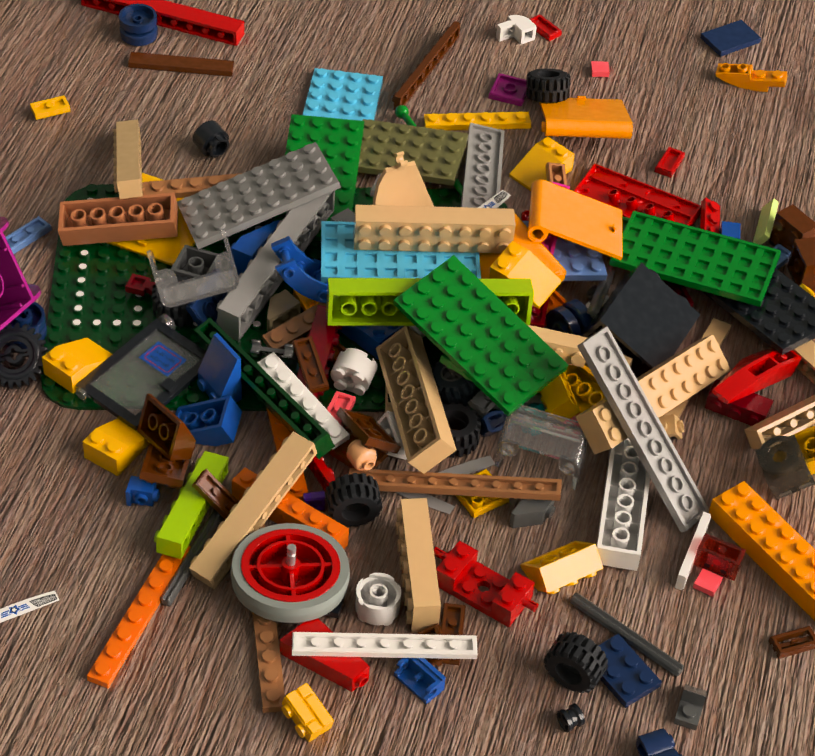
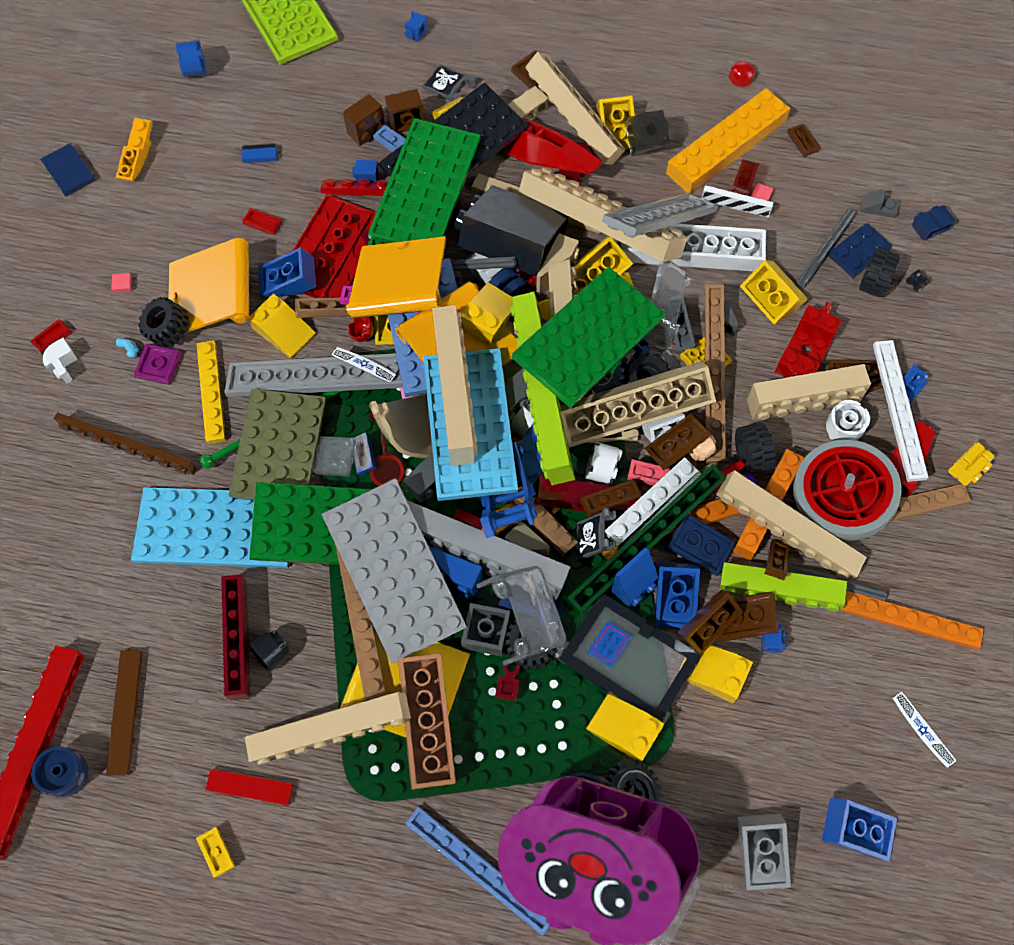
camera: 90 degrees left, 20 degrees up
yellowish green tile [753,199,779,245] -> none
none -> medium azure arm [116,338,138,358]
none -> red tile [205,769,293,806]
none -> dark red brick [221,574,250,701]
none -> blue tile [242,143,277,163]
none -> blue slope [258,247,316,298]
none -> dark grey slope [665,294,696,352]
none -> dark blue tile [665,514,736,576]

